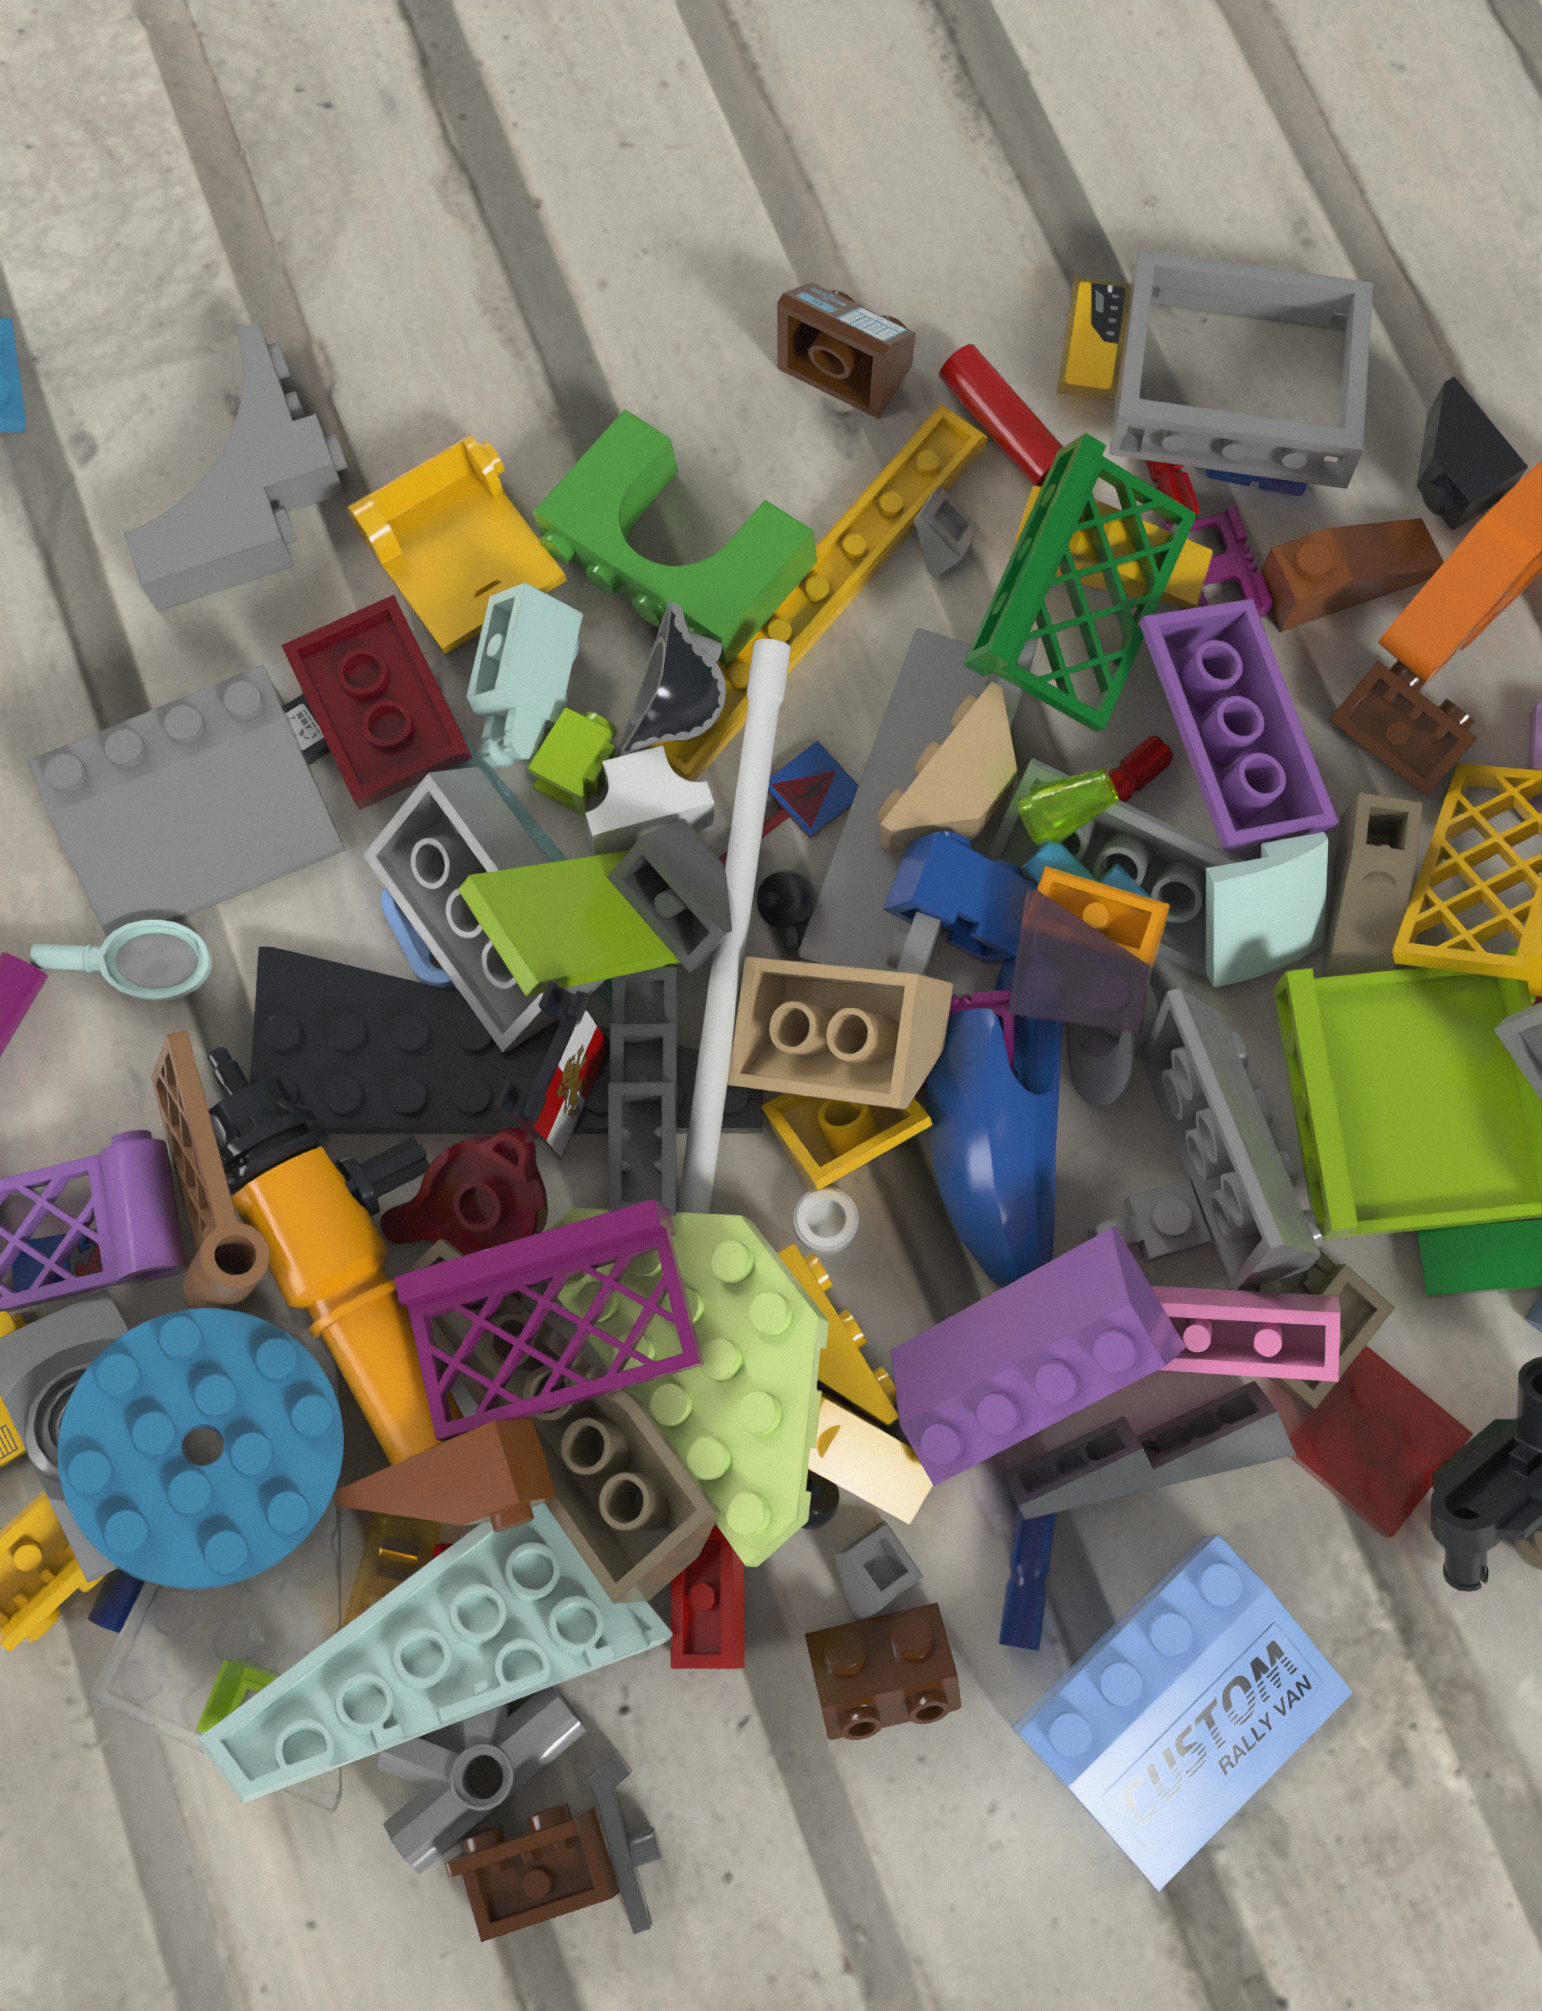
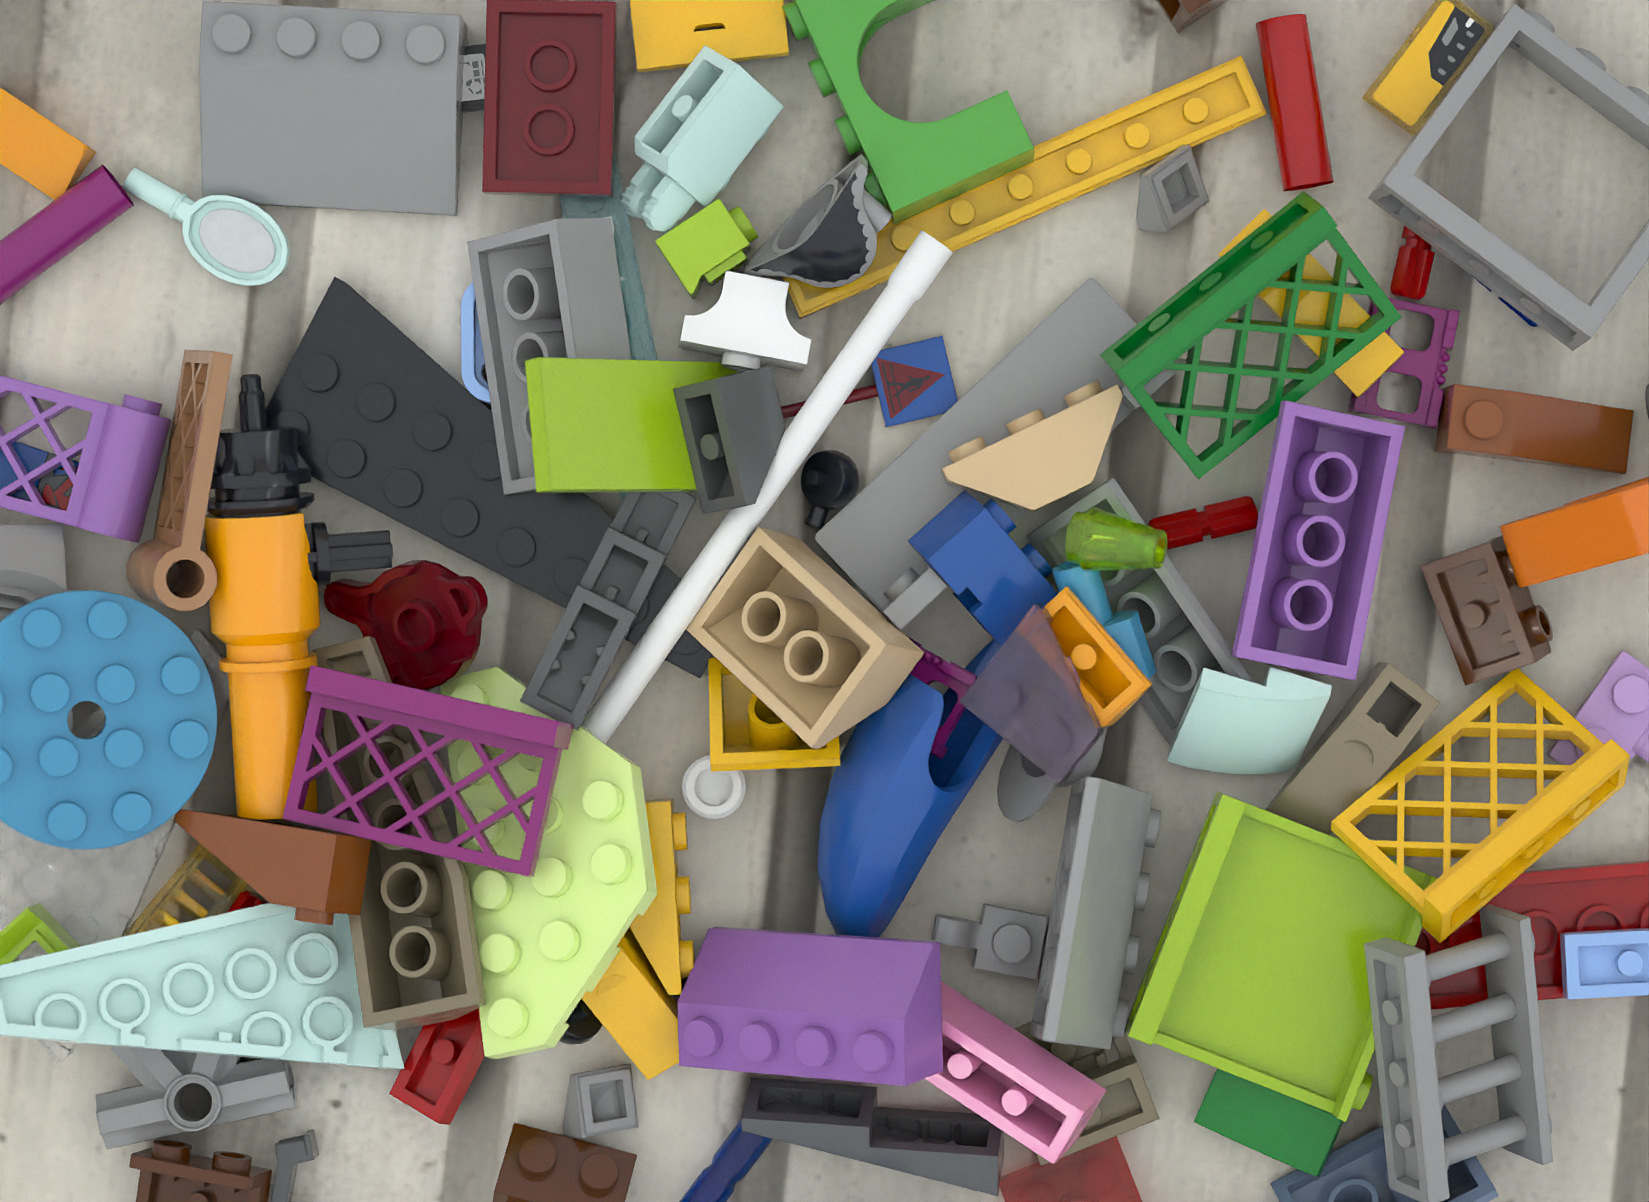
camera: 30 degrees right, 15 degrees up
flag [494,980,610,1160] -> none

